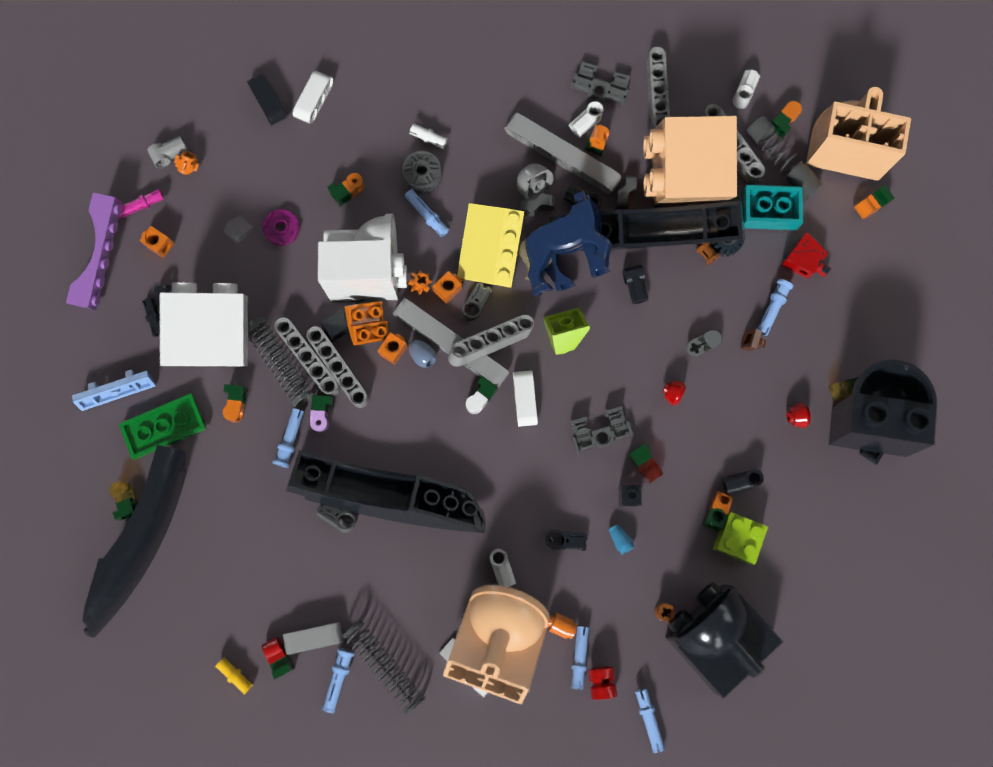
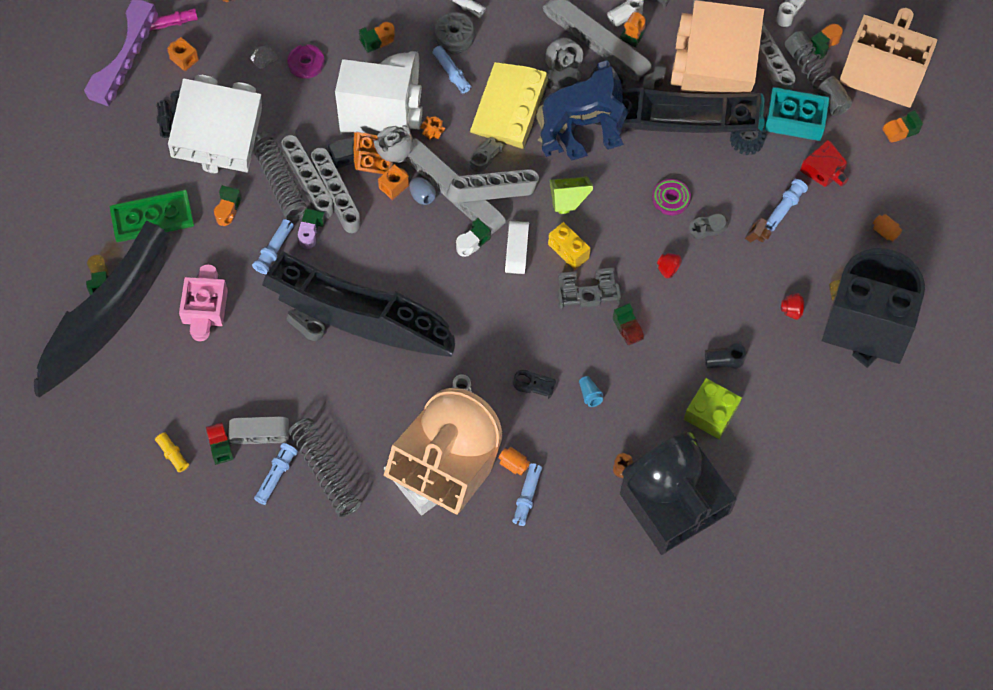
camera: 10 degrees right, 15 degrees down
light blue hinge [72,369,156,411] -> none
orange brick [432,271,462,304] -> none
red wheel [588,666,618,700] -> none
black brick [618,485,642,507] -> none
black piece [622,265,649,304] -> none
light blue pin [635,688,665,753] -> none
dark orange bush [696,243,721,266] -> none
leg [702,491,732,532] -> none
none -> bright pink brick [179,265,228,341]
none -> light grey cylinder [374,126,414,162]
none -> yellow brick [548,222,590,270]
none -> magenta tile [652,179,691,216]
none -> orange brick [872,214,903,242]

